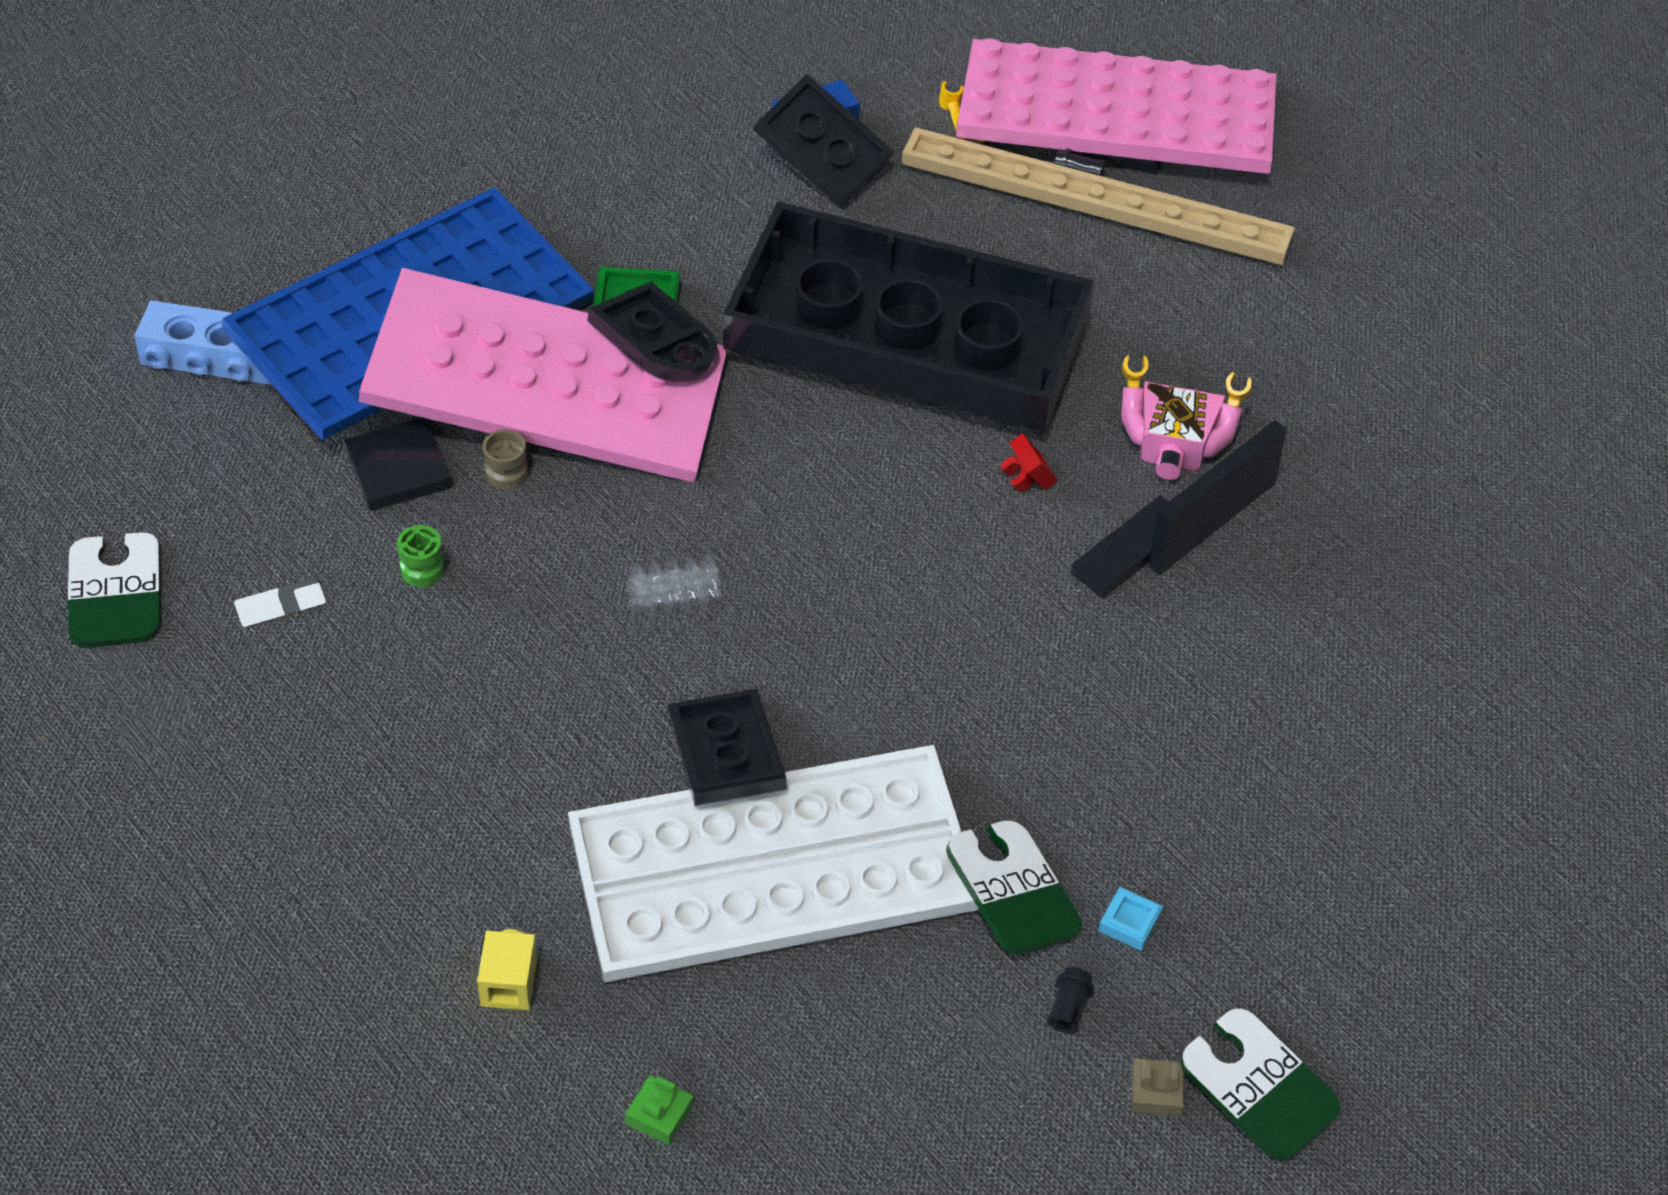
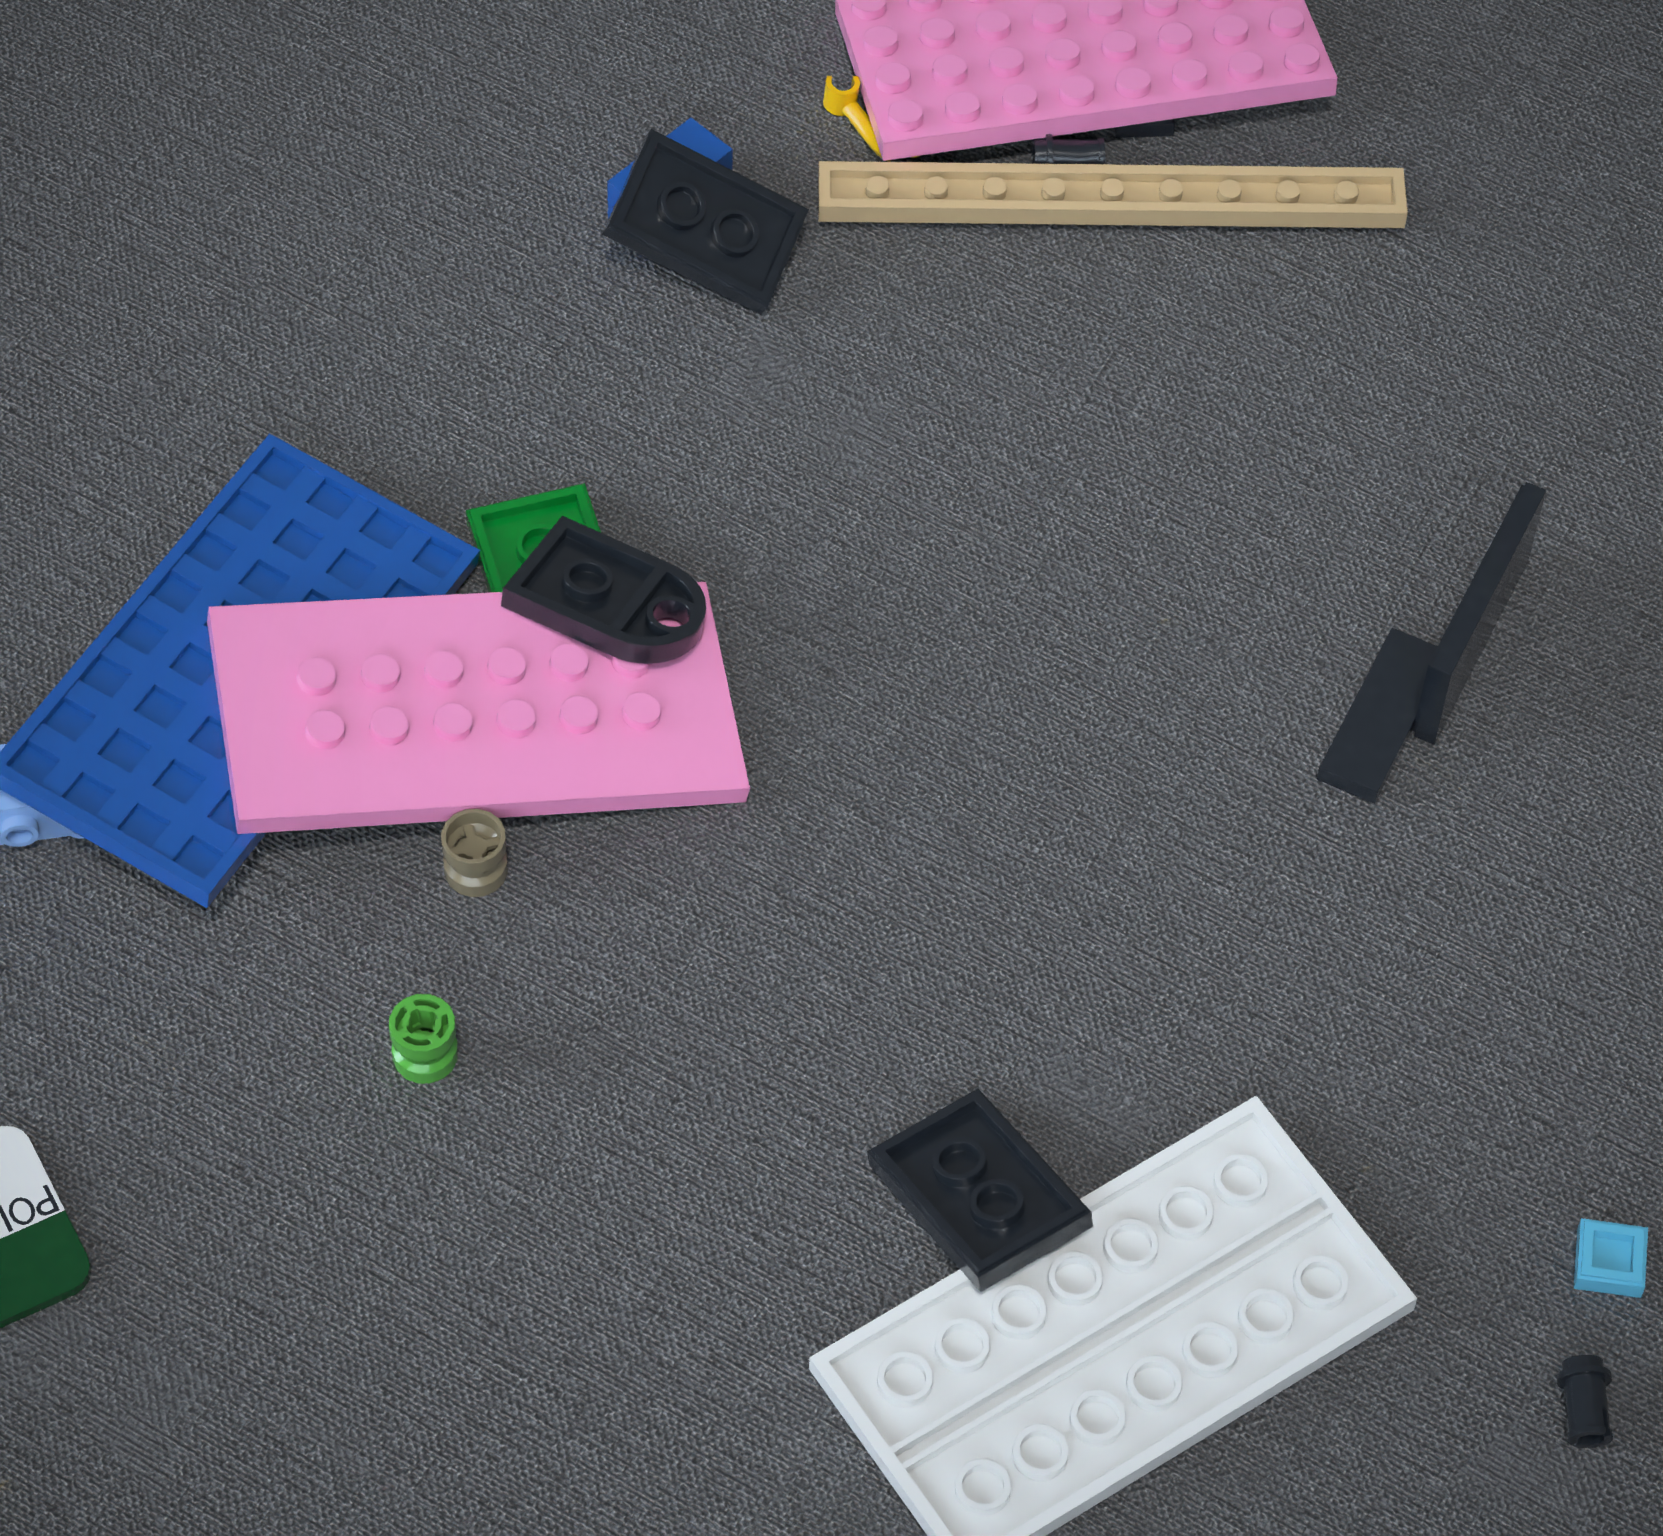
camera: 20 degrees left, 5 degrees up
white sticker [234,577,326,627] -> none
black tile [343,417,452,511] -> none
clear piece [627,554,722,621] -> none
black plate [723,201,1094,432] -> none
piece [946,820,1082,955] -> none
red tile [1000,433,1059,492] -> none
bright pink torso [1121,355,1252,480] -> none

